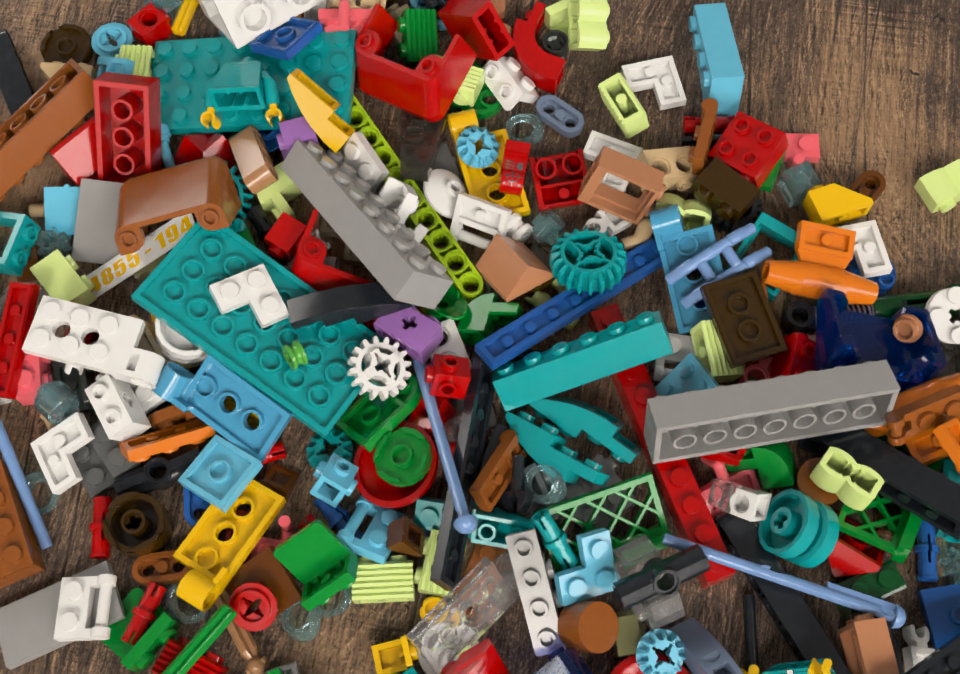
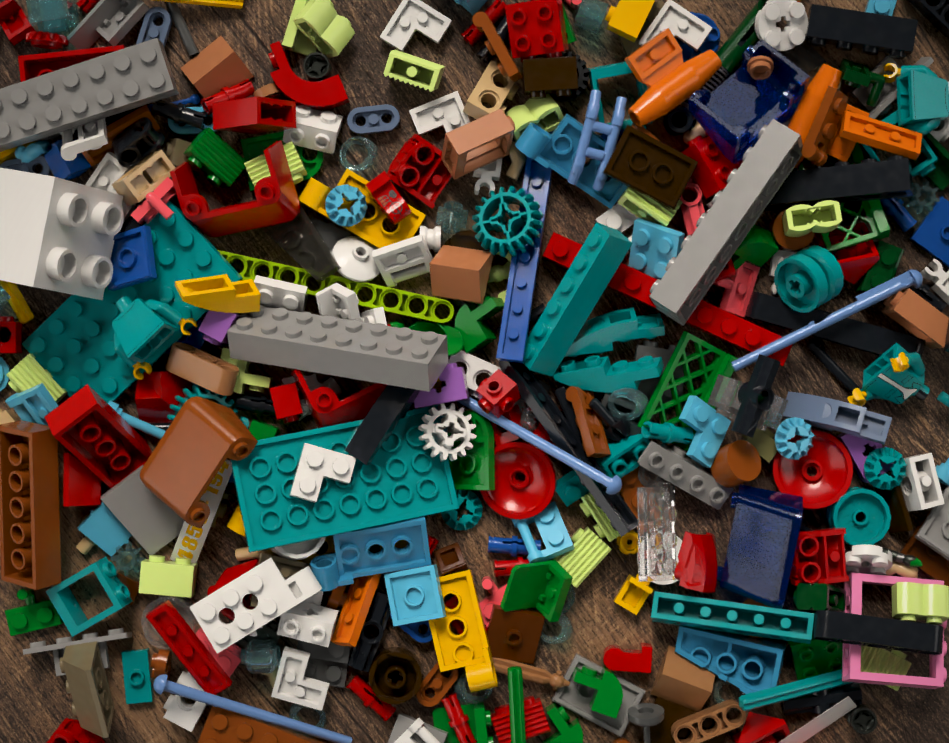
camera: 45 degrees left, 20 degrees up
red gear [229,581,279,632] -> none
bright green bush [282,340,308,370] -> none
medium azure brick [309,452,359,508] -> none
green tile [373,427,433,487] -> none
reddish brown slope [386,516,425,557] -> none
white leg [707,479,772,522] -> none

